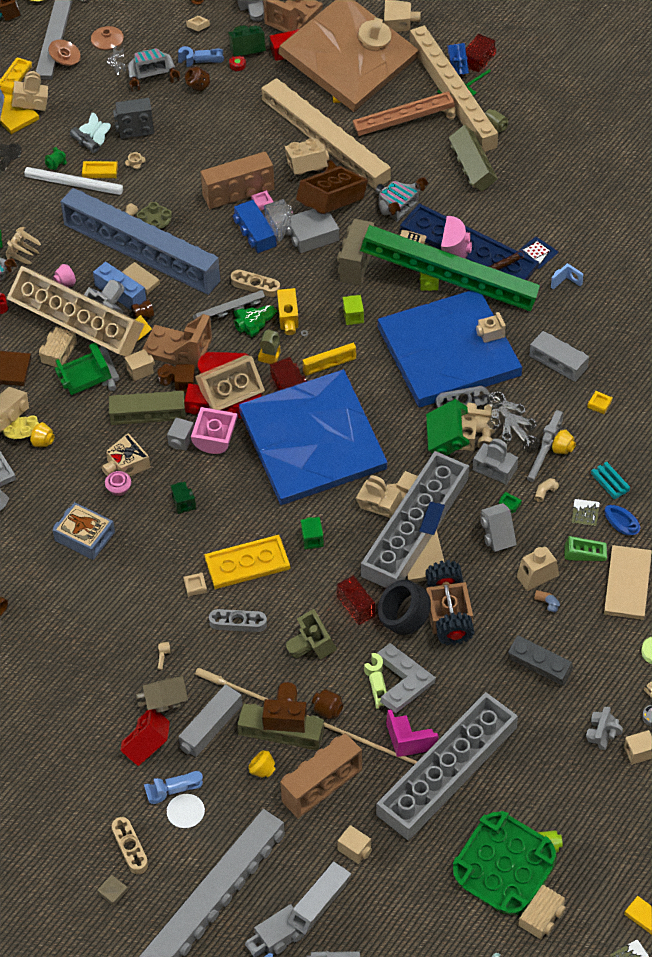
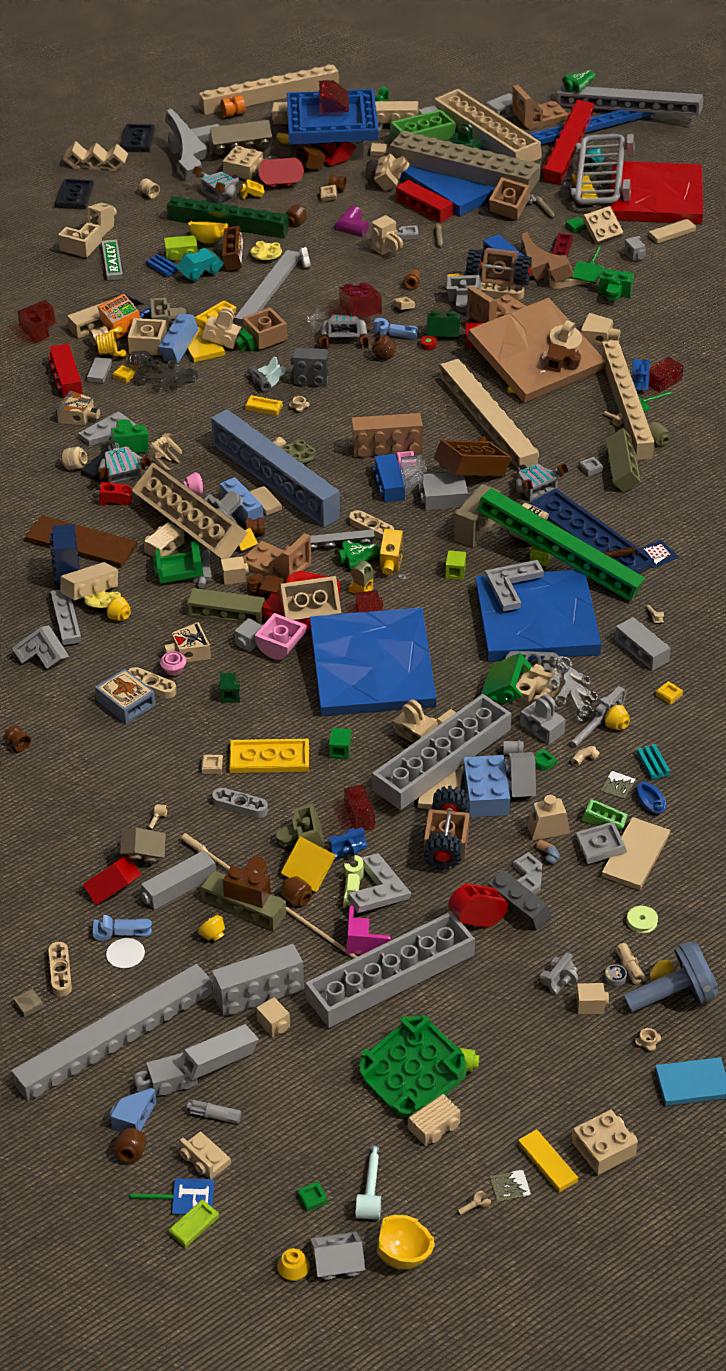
camera: 15 degrees right, 10 degrees down
white axle [24,167,123,195] -> none
green brick [45,147,67,170] -> none
nougat dish [48,39,81,66] -> none
nougat dish [91,26,124,50] -> none
medium nougat brick [280,733,362,819] -> none
tan brick [285,138,329,175] -> none
yellow tile [302,342,356,376] -> none
nougat plate [353,91,455,136] -> none
black tyre [378,580,431,635] -> none
dark blue sticker [419,502,445,535] -> none
bright pink brick [441,216,472,258] -> none
tan brick [476,312,506,343] -> none
light blue bracket [551,263,583,289] -> none
none -> tan beam [128,667,176,699]
none -> light grey brick [212,944,304,1017]
none -> green tile [236,329,257,351]
none -> medium nougat brick [242,307,287,350]
none -> yellow tile [281,836,336,892]
none -> blue hips [328,827,367,860]
none -> clear red brick [339,282,382,317]
none -> red brick [448,883,508,927]
none -> medium blue brick [463,755,510,817]
none -> light grey plate [485,560,544,612]
none -> light grey piece [504,740,523,755]
none -> light grey tile [513,852,542,894]
none -> reddish brown brick [544,343,581,372]
none -> light grey tile [575,821,627,864]
none -> light grey tile [579,457,603,476]
none -> tan hand [646,605,664,623]

